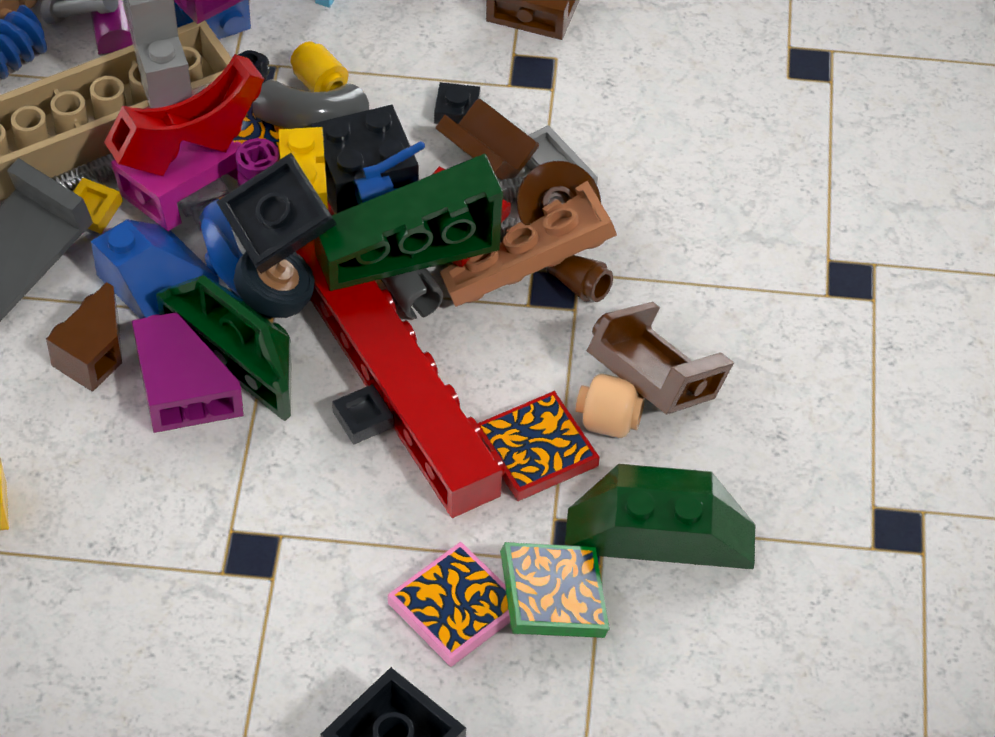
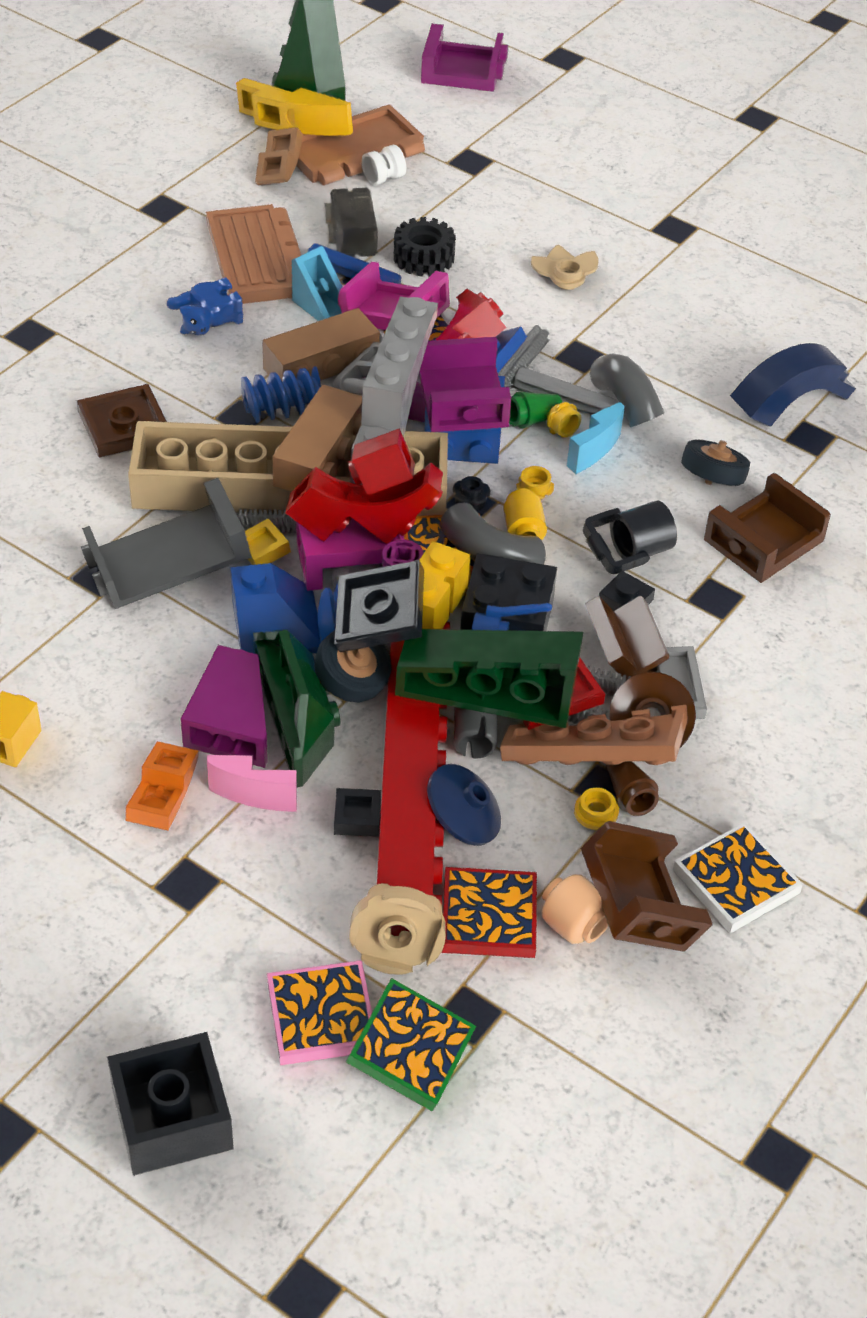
camera: 30 degrees right, 5 degrees down
reddish brown slope [46,282,122,392] -> none
dark green wedge [565,464,756,570] -> none
none -> orange slope [126,741,199,831]
none -> bright pink slope [207,755,297,812]
none -> medium nougat brick [272,384,362,492]
none -> red brick [348,428,415,496]
none -> tan plate [349,883,446,975]
none -> dark blue dish [427,764,501,846]
none -> yellow plate [516,466,554,500]
none -> yellow plate [574,788,619,830]
none -> black piece [583,500,677,574]
none -> tile [673,822,803,934]

